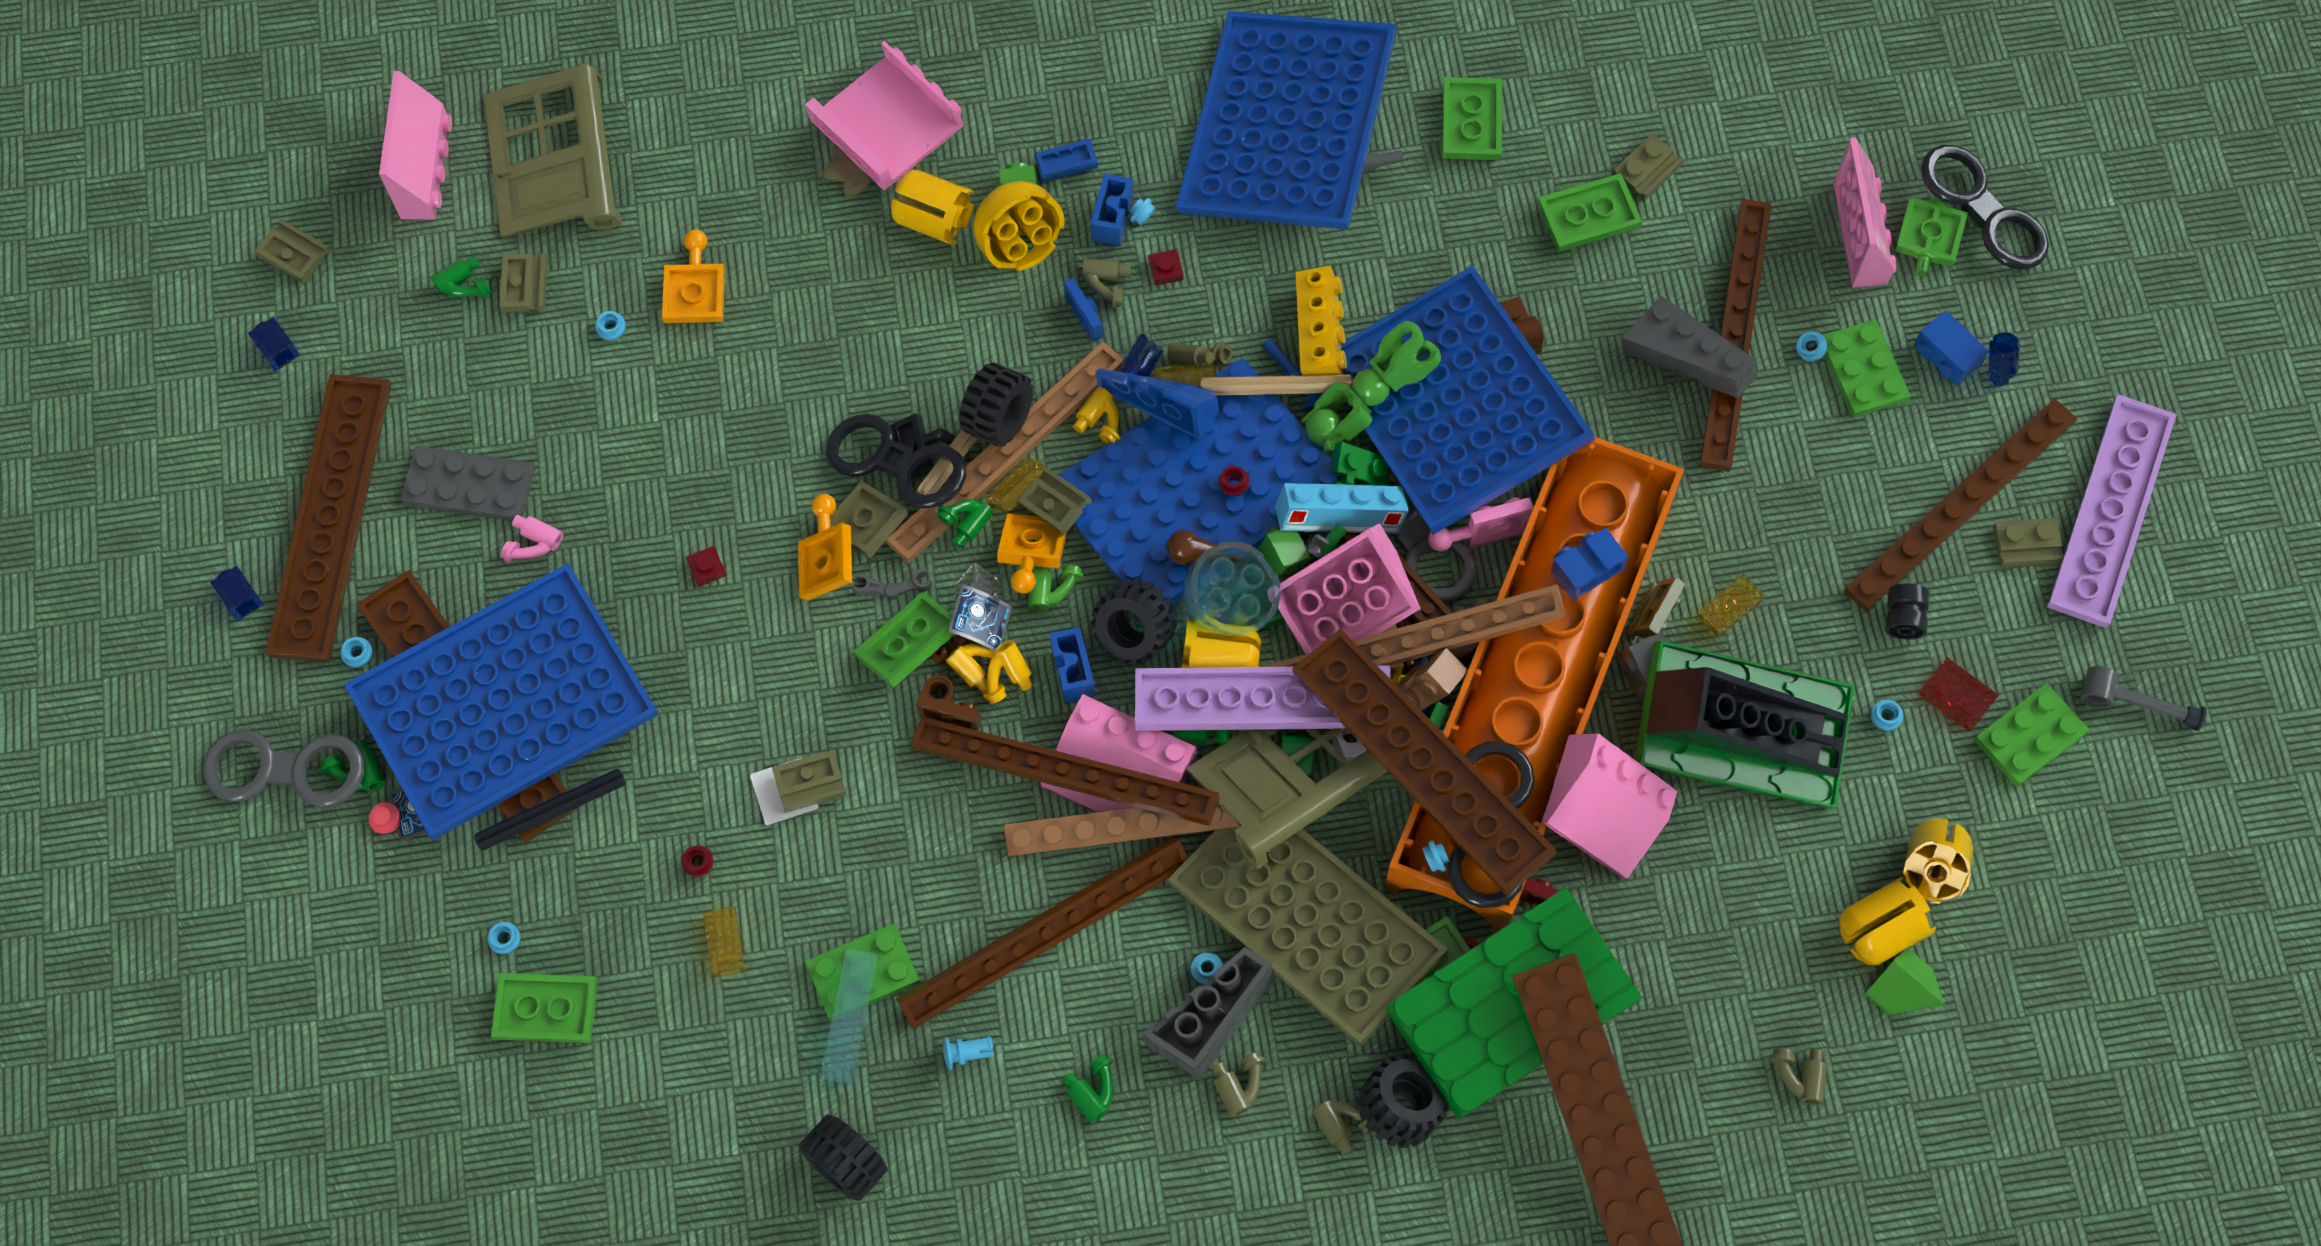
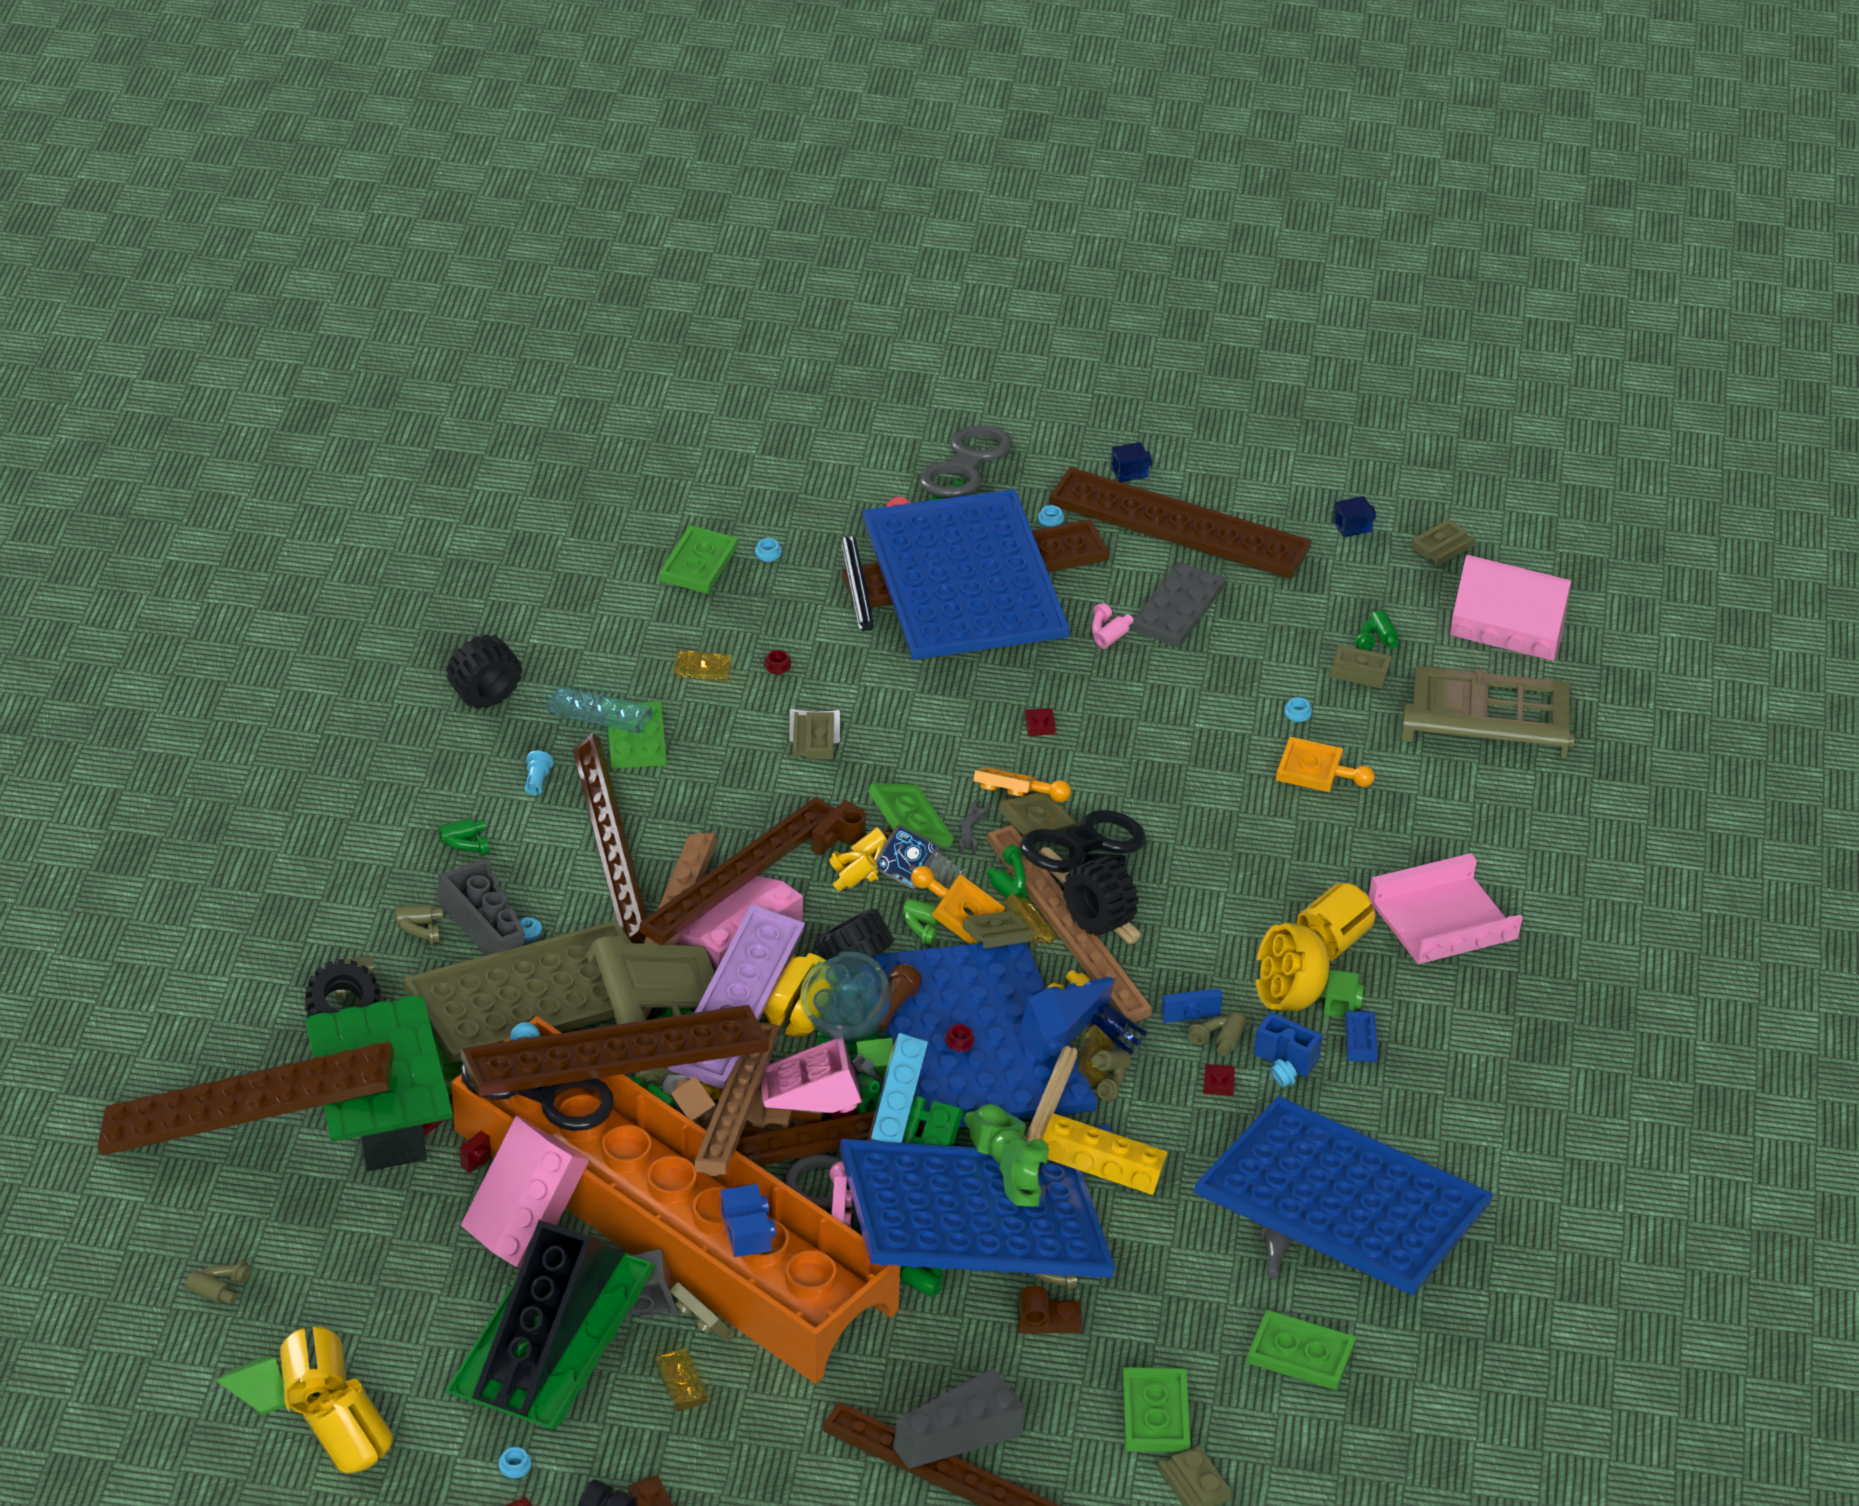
camera: 105 degrees right, 25 degrees down
blue brick [1049,627,1095,704] -> none

